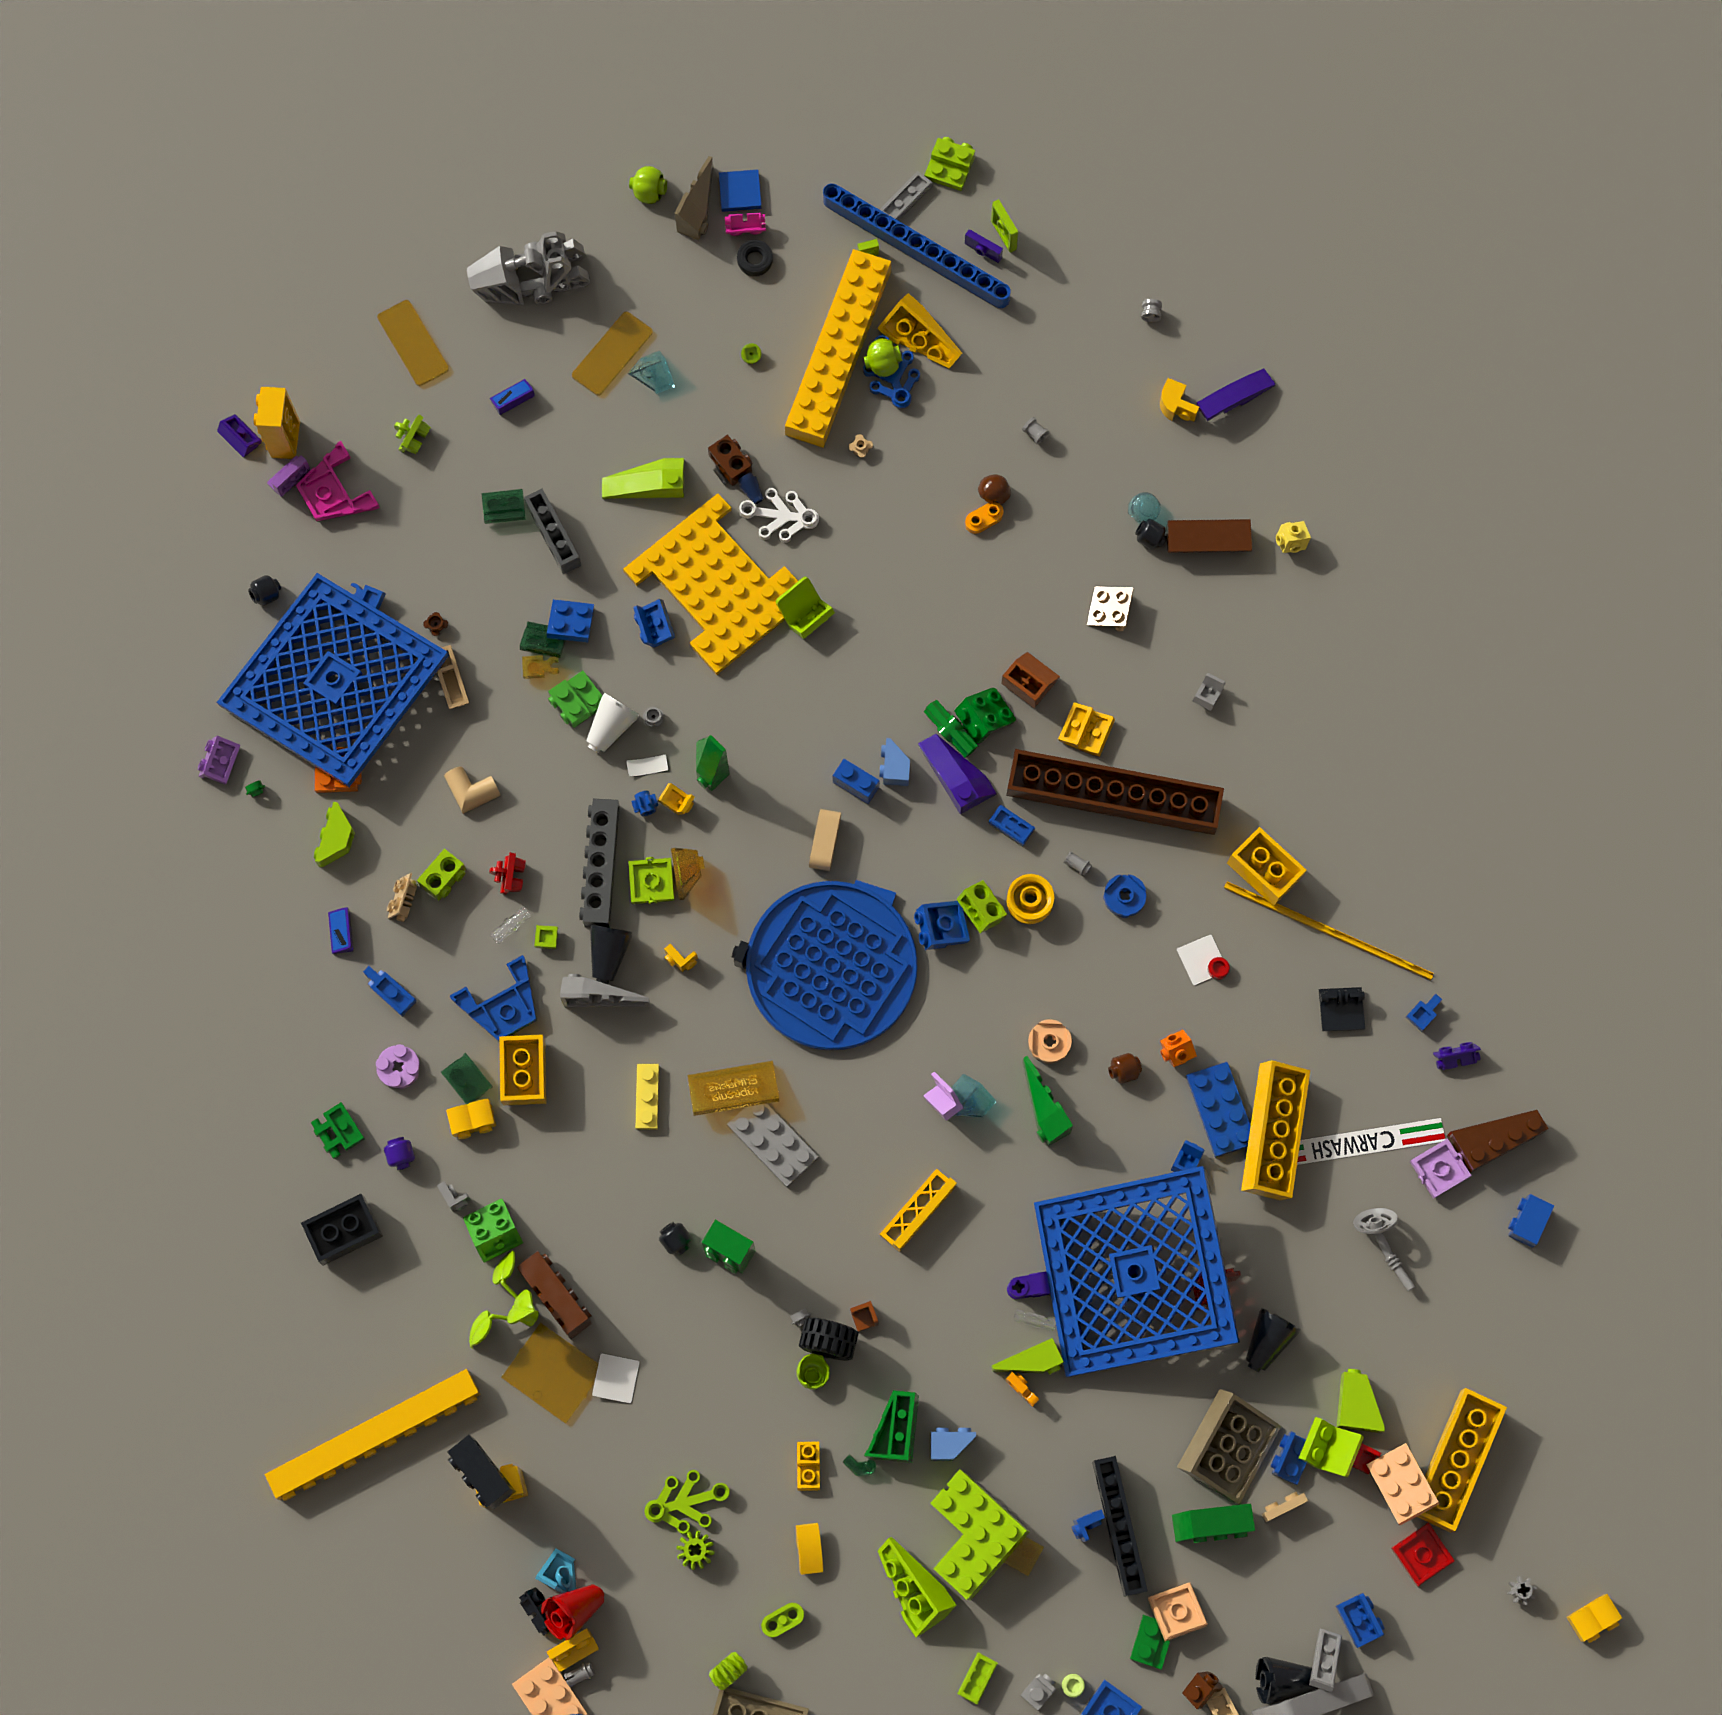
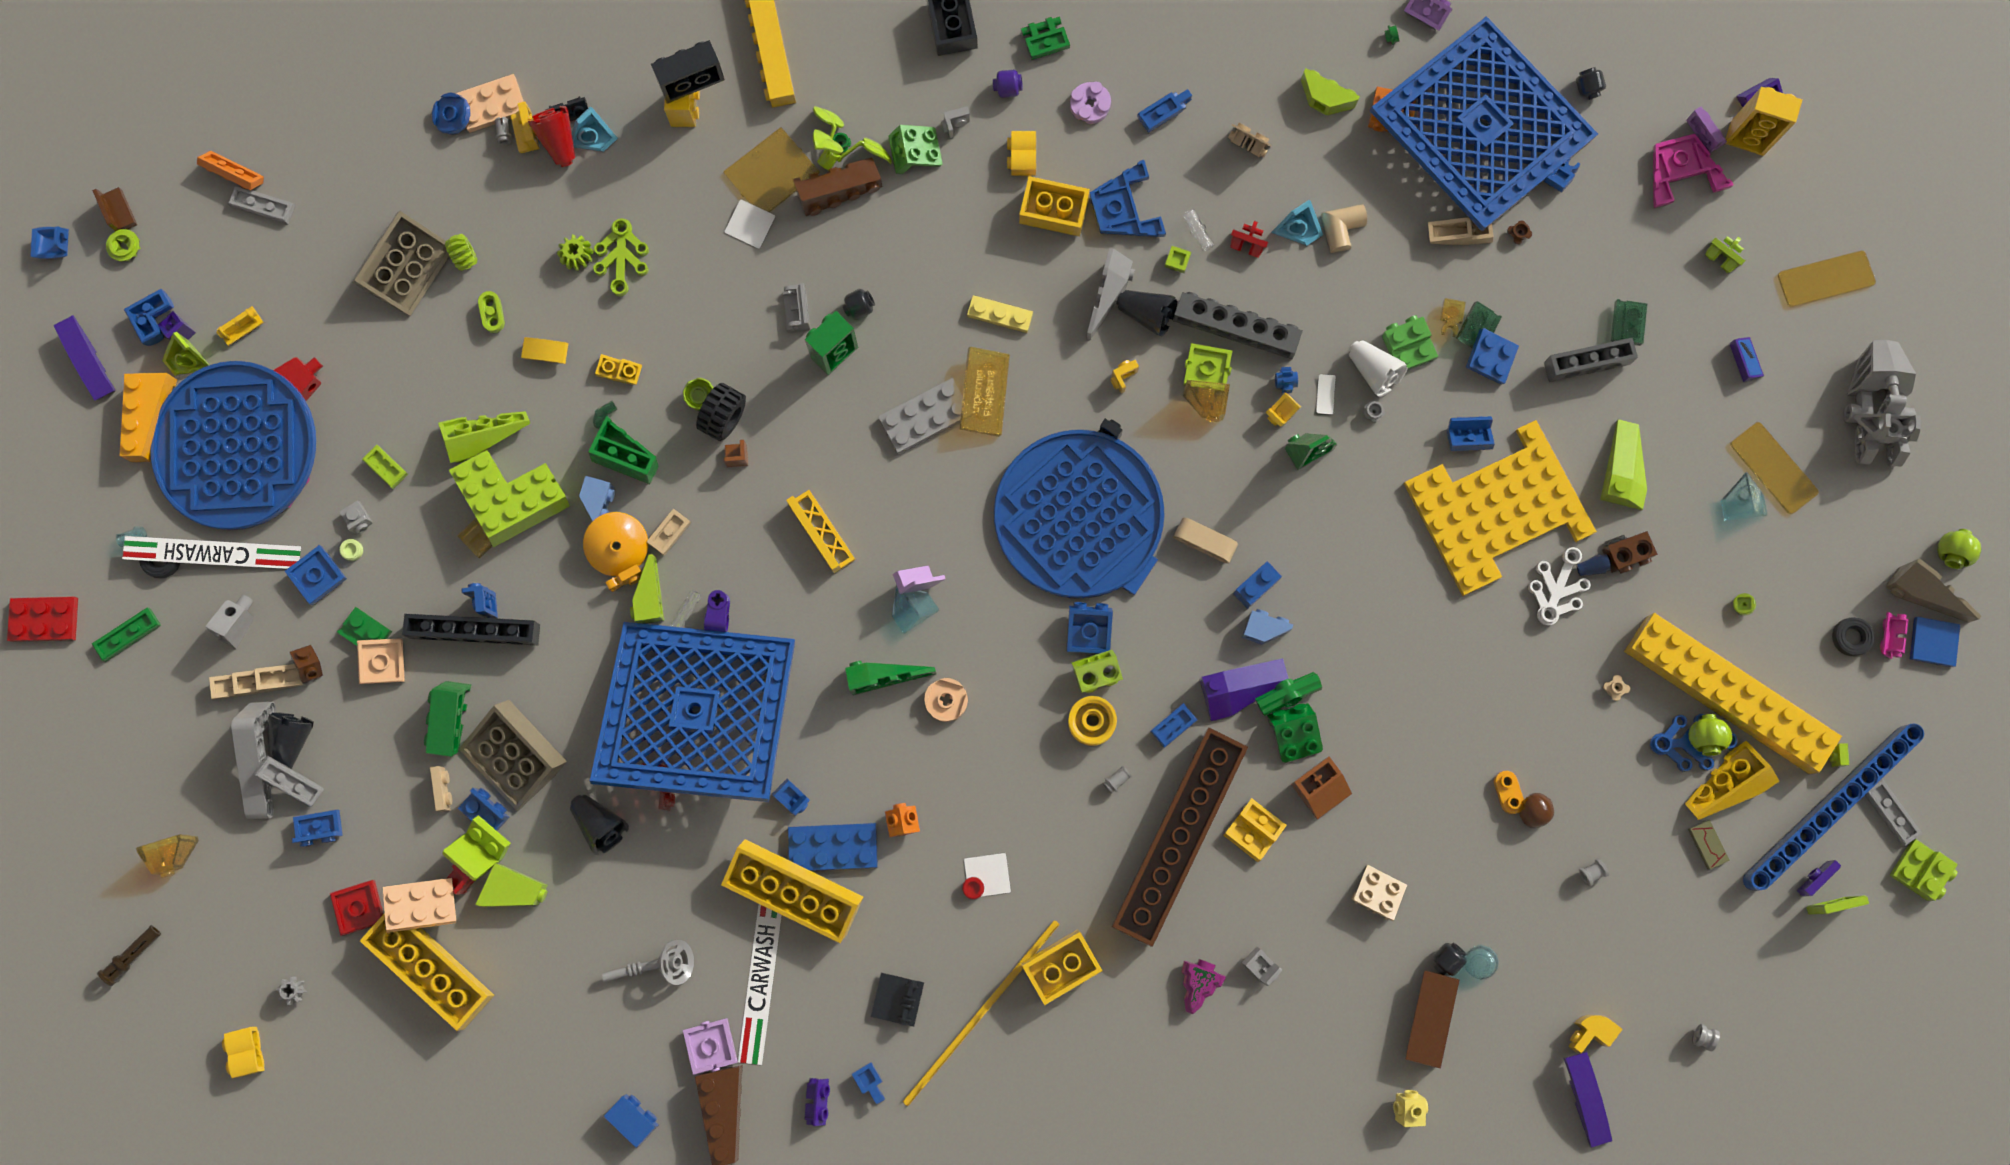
camera: 105 degrees right, 5 degrees up
slope [328,907,354,954] -> none
lime brick [417,848,466,901] -> none
clear green plate [441,1053,493,1104] -> none
lime bracket [776,576,835,639] -> none
light grey plate [790,1308,811,1327] -> none
blue plate [1103,874,1146,918] -> none
reddish brown head [1108,1053,1142,1084] -> none
none -> light orange dish [583,512,648,576]
none -> tan plate [647,508,691,556]
none -> light grey hinge [783,283,810,332]
none -> green plate [832,133,851,153]
none -> magenta rock [1181,959,1226,1014]
none -> medium azure slope [1271,200,1323,246]
none -> olive tile [1688,820,1730,870]

